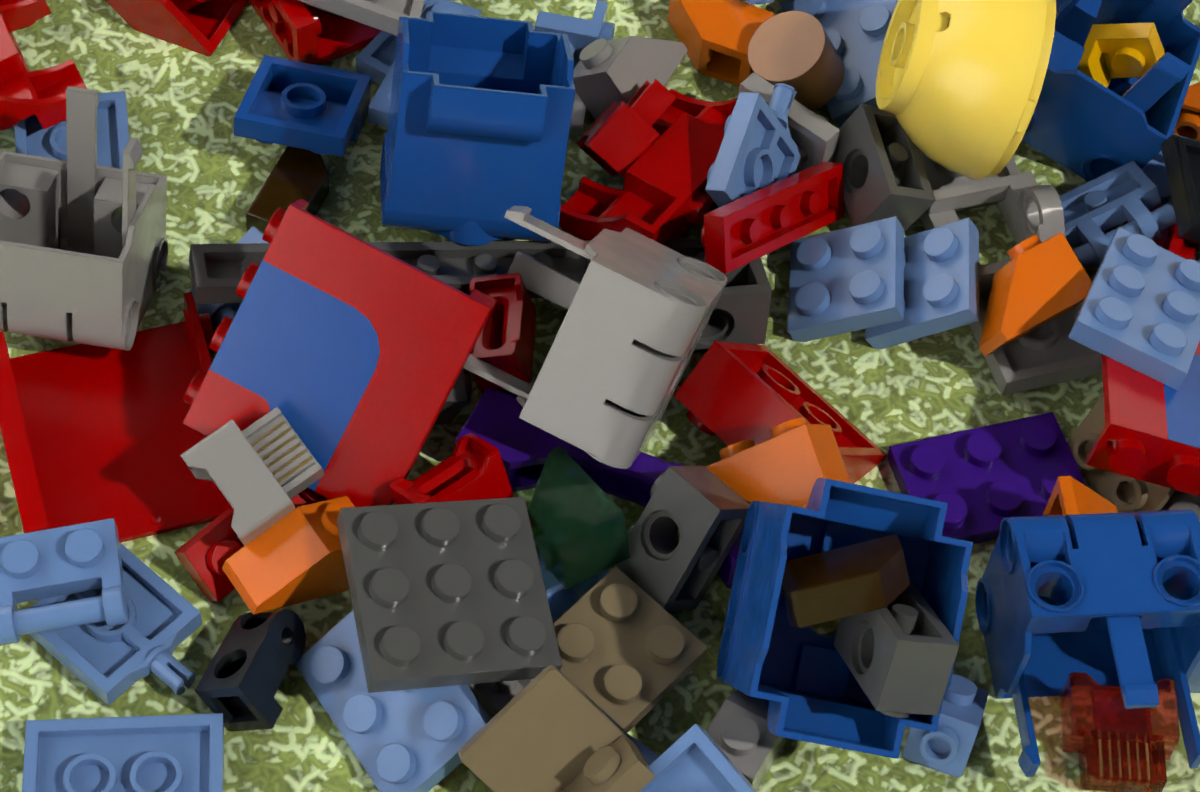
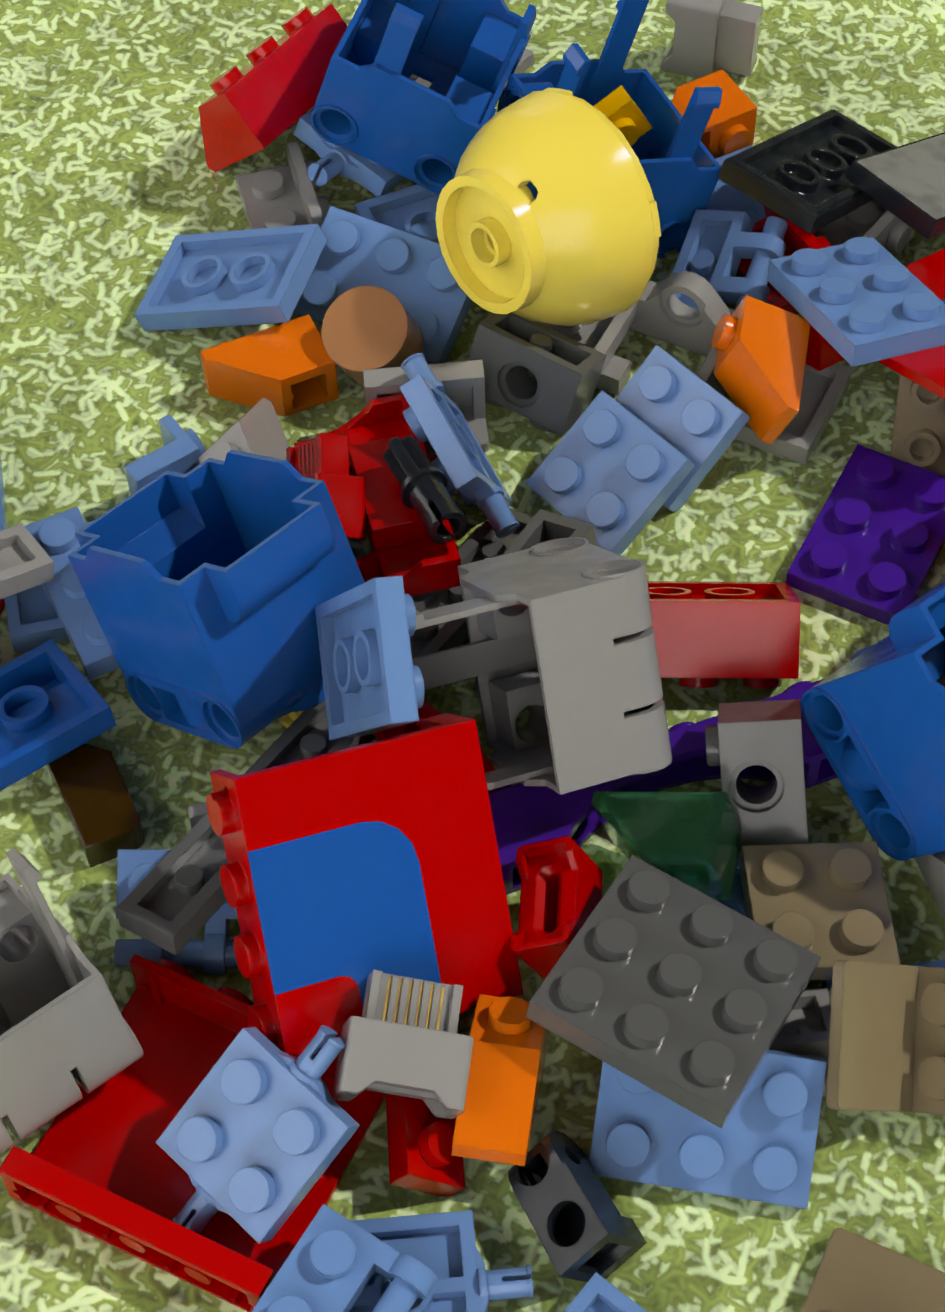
camera: 40 degrees left, 0 degrees up
red plate [701,162,844,274] -> none
orange slope [706,417,851,509] -> none
none -> medium blue plate [156,1025,360,1244]
none -> medium blue plate [315,576,425,740]
none -> black axle [383,436,467,544]

